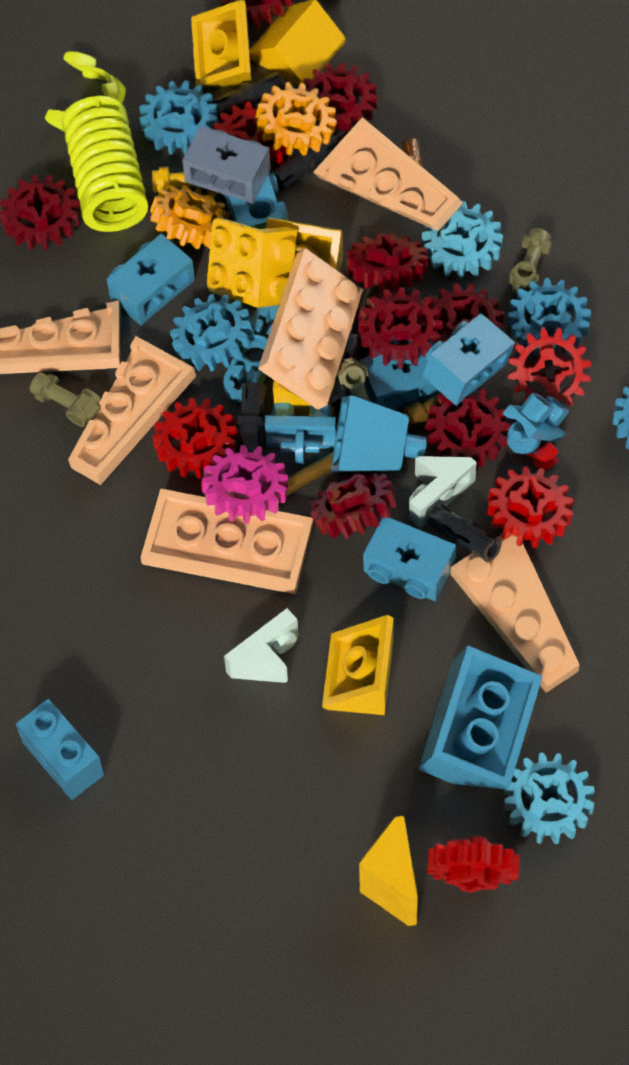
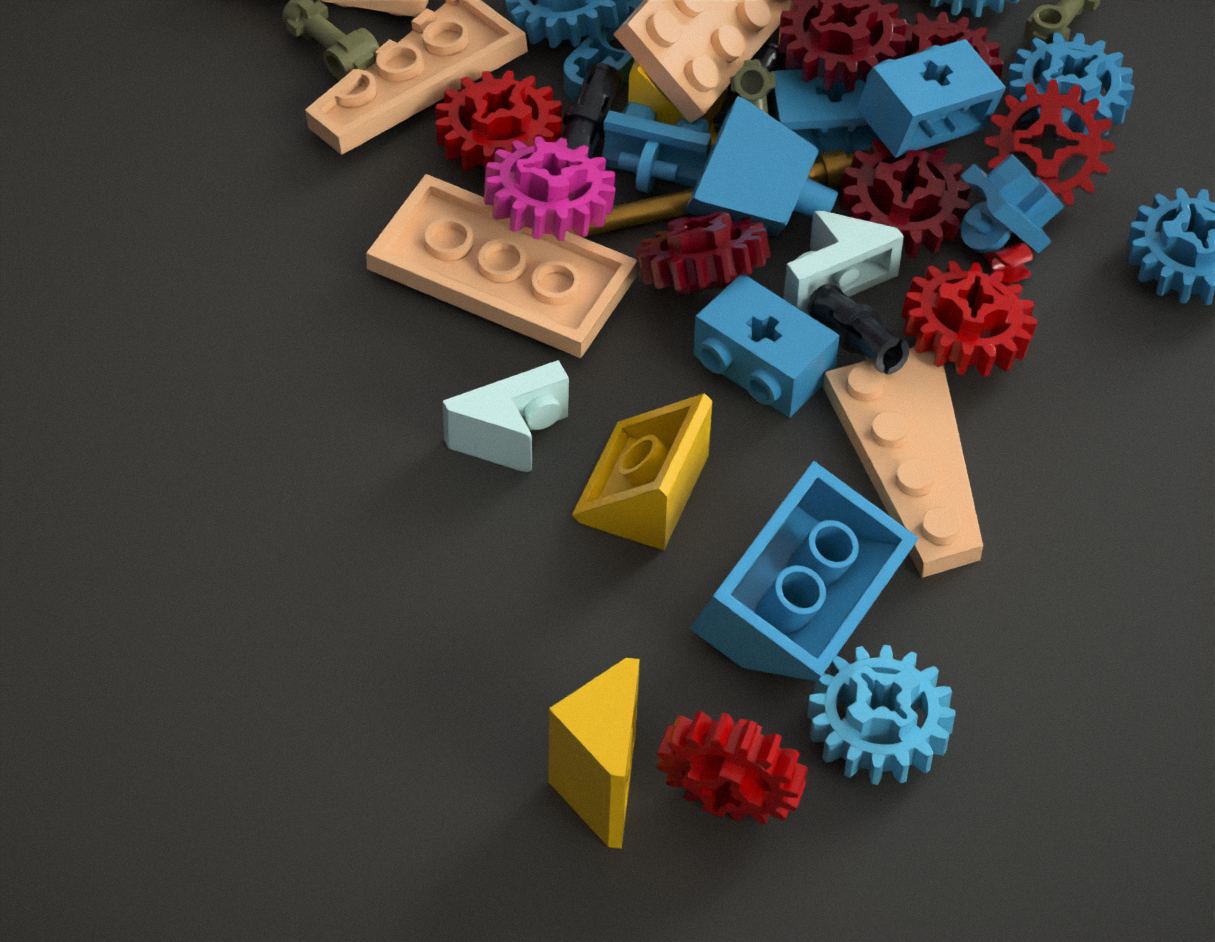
camera: 10 degrees right, 10 degrees down
dark azure brick [16,699,104,800] -> none

